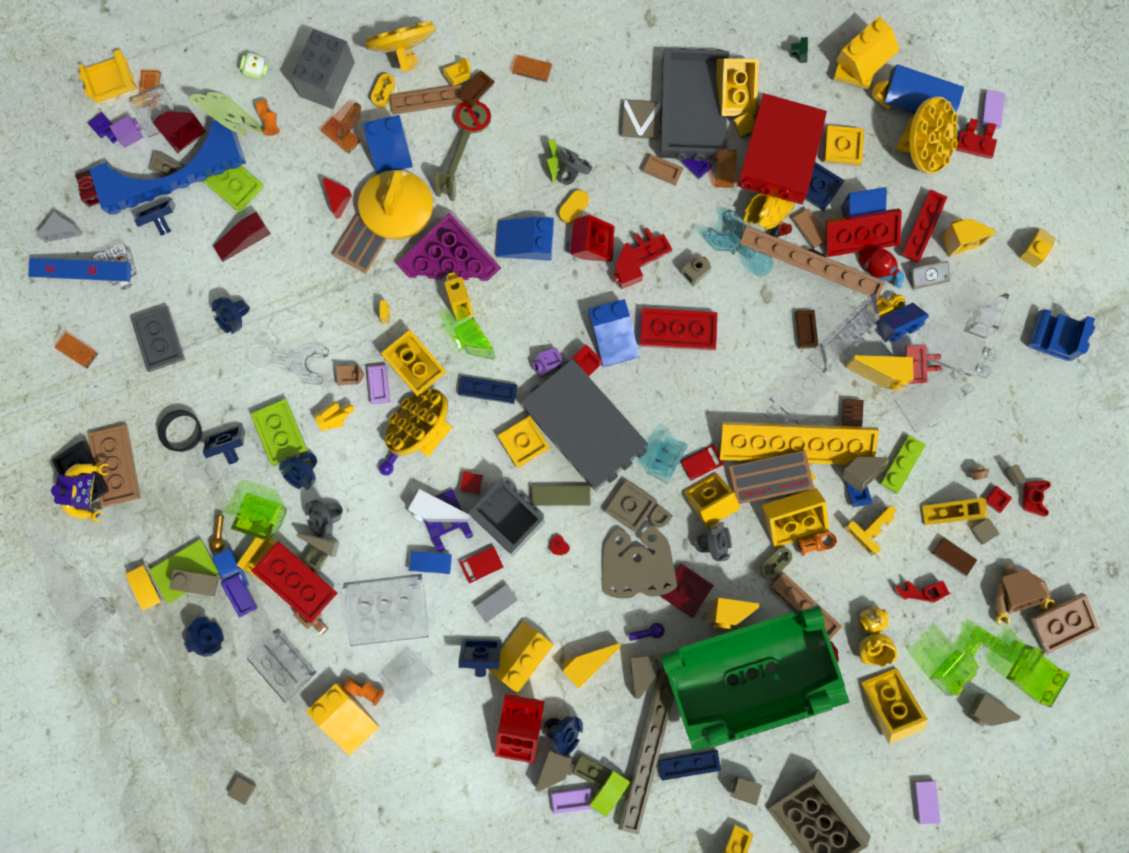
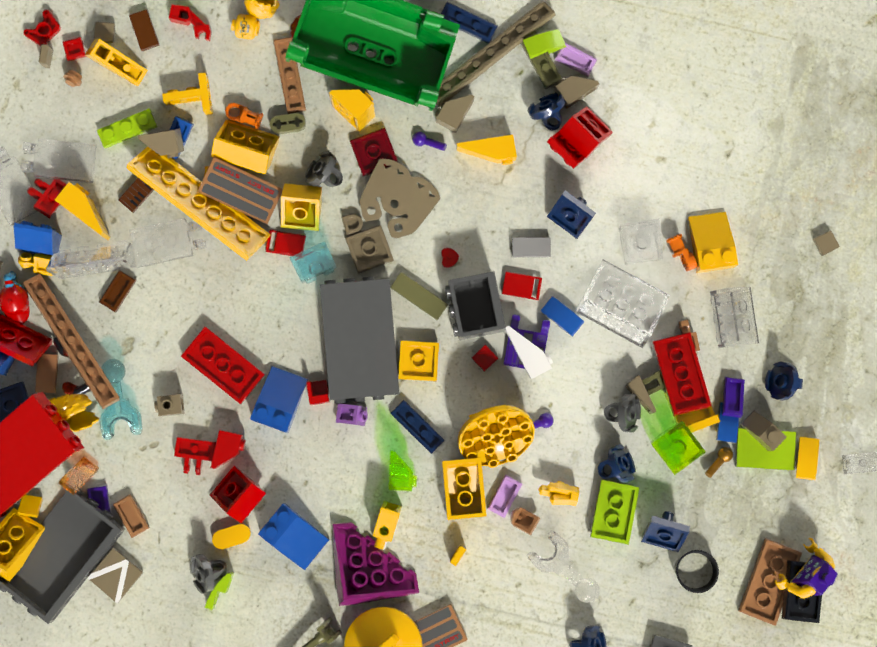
camera: 150 degrees left, 5 degrees up
yellow slope [488,621,554,693] -> none

